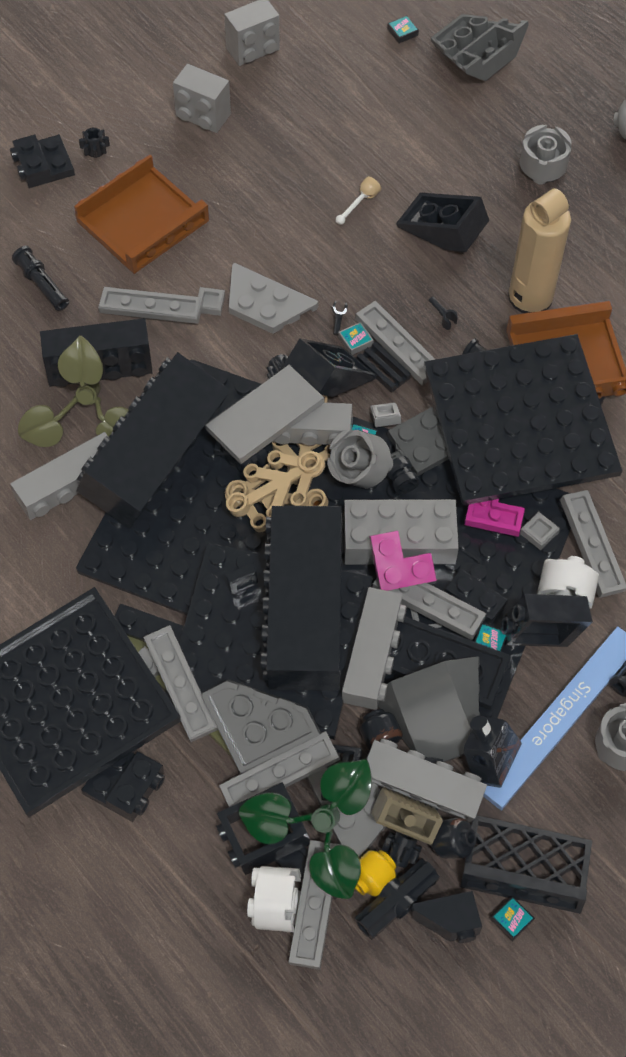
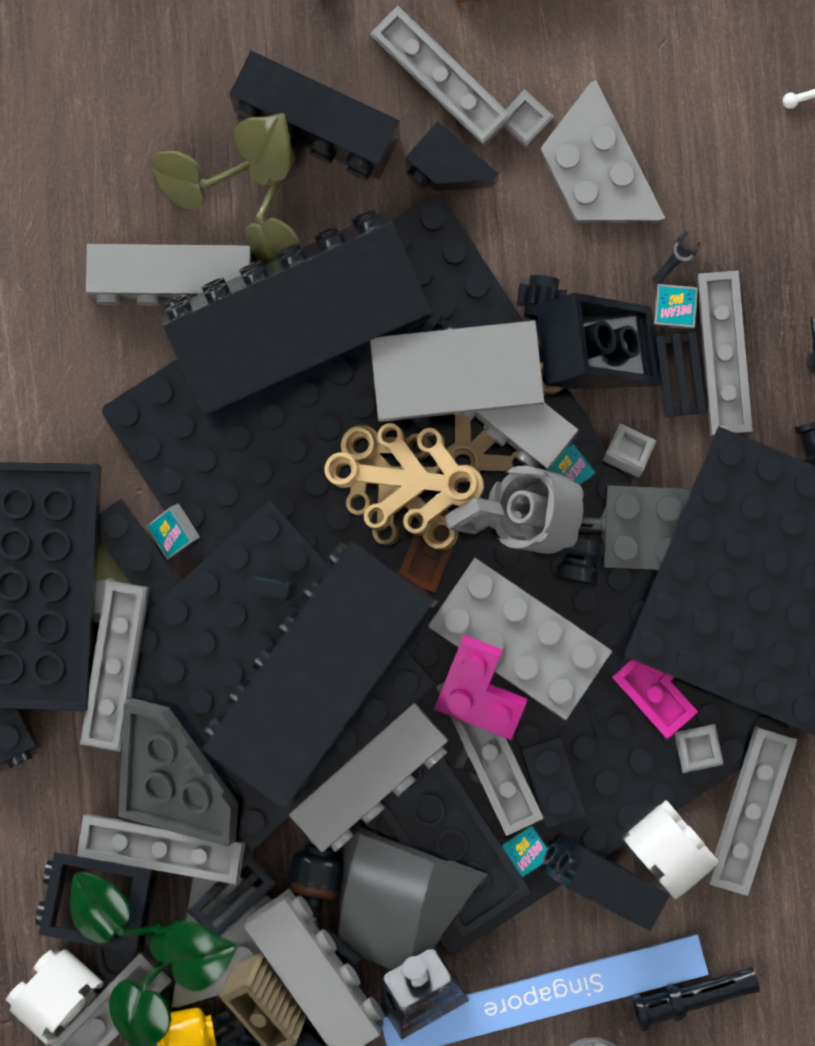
camera: 35 degrees right, 25 degrees up
none -> tile [146,503,200,560]
none -> black slope [405,121,499,191]
none -> light grey tile [445,497,505,534]

